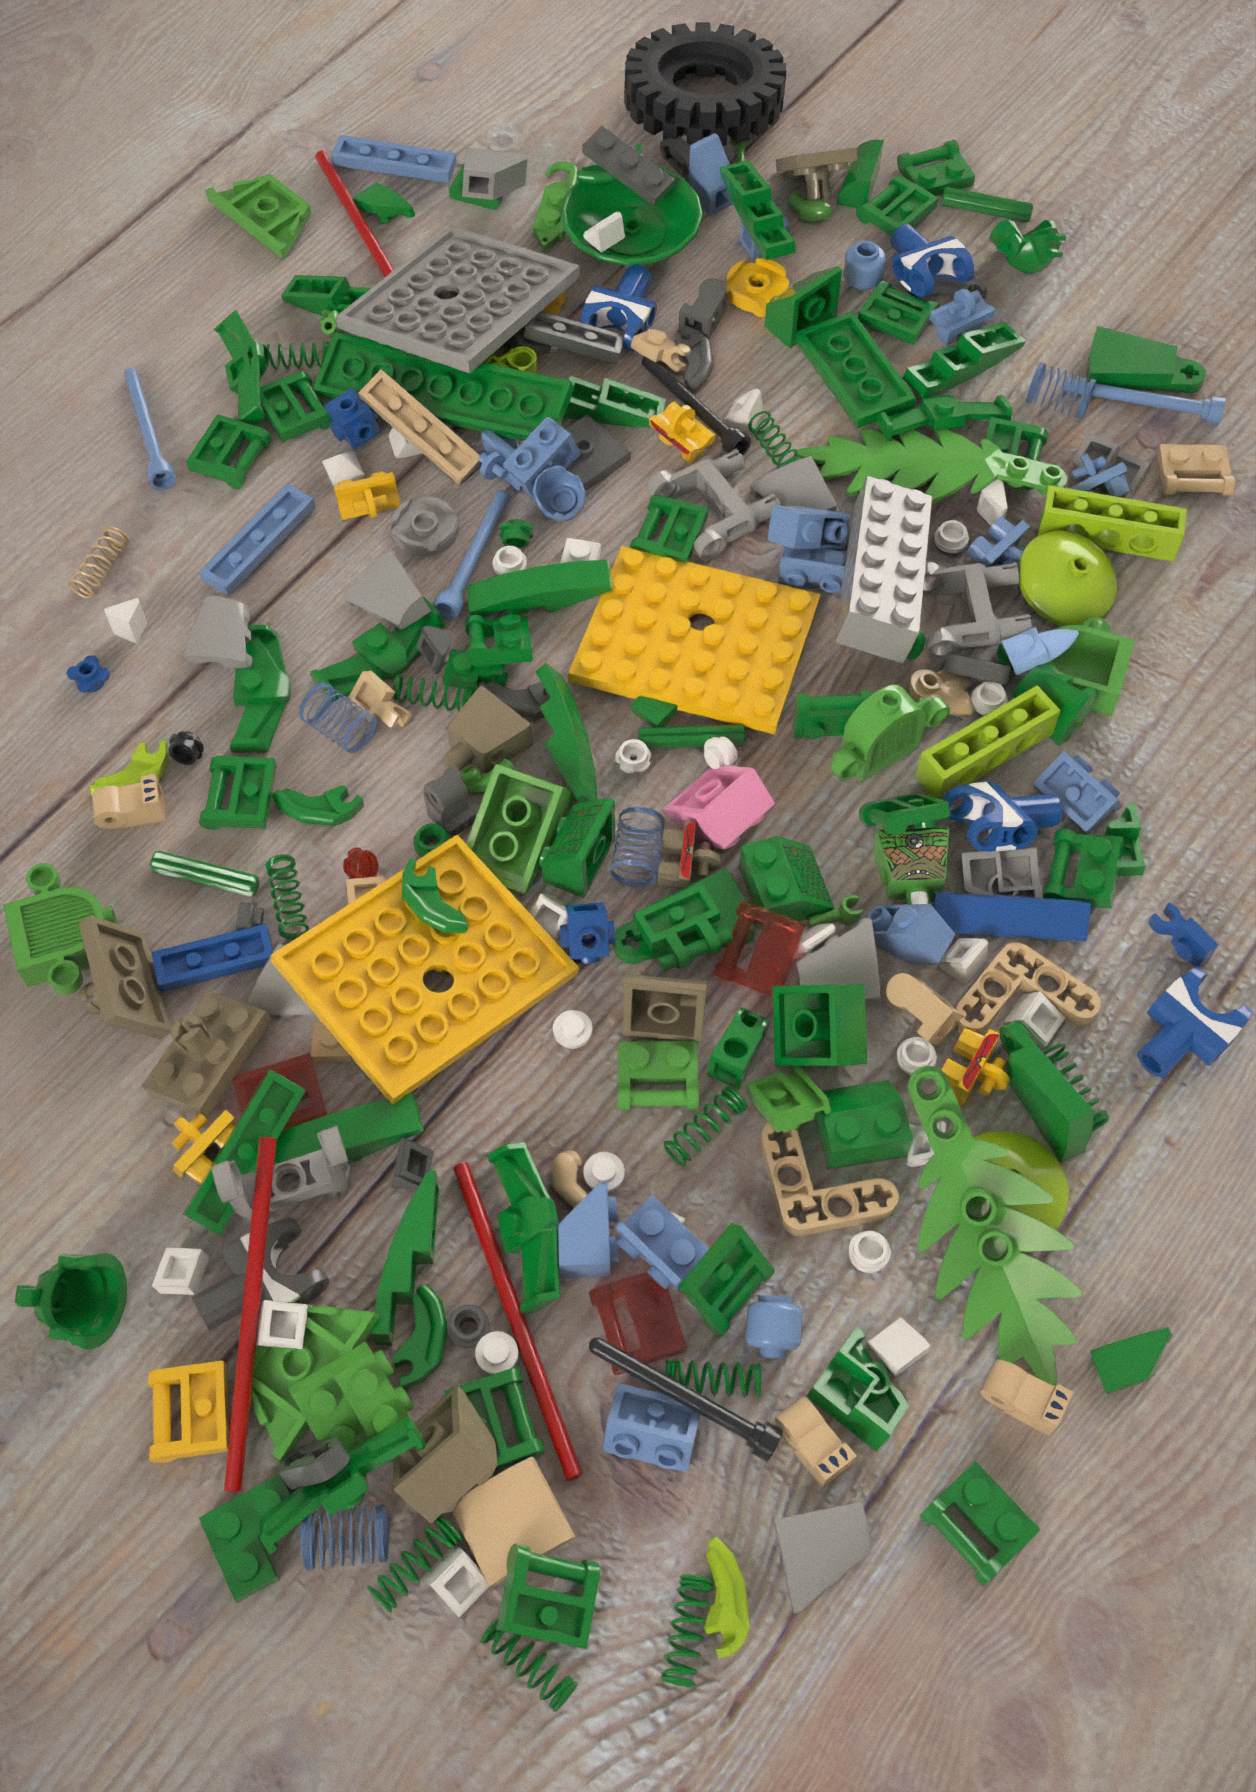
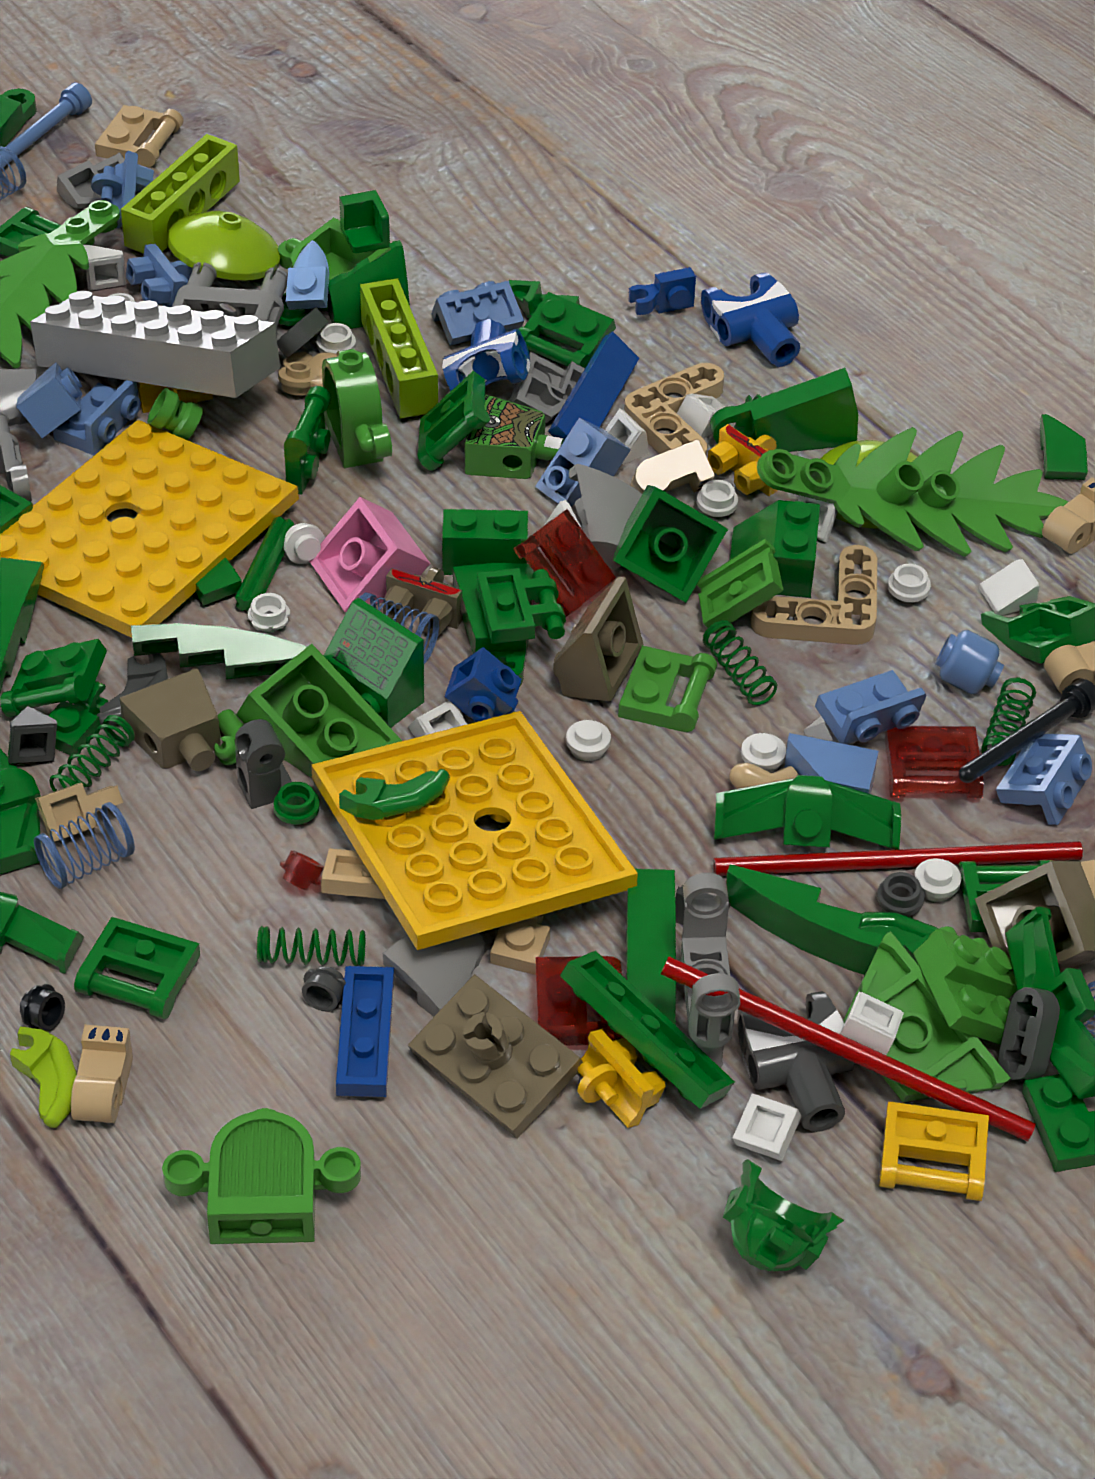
camera: 75 degrees left, 15 degrees down
dark tan plate [78,915,171,1039] -> none
green axle [150,851,260,897] -> none
green piece [272,785,364,826] -> none
green plate [678,1223,775,1337] -> none
green leg [707,1007,771,1090] -> none
bright green hand [807,895,863,926] -> none
none -> bright green wheel [147,388,203,440]
none -> green panel [339,190,390,254]

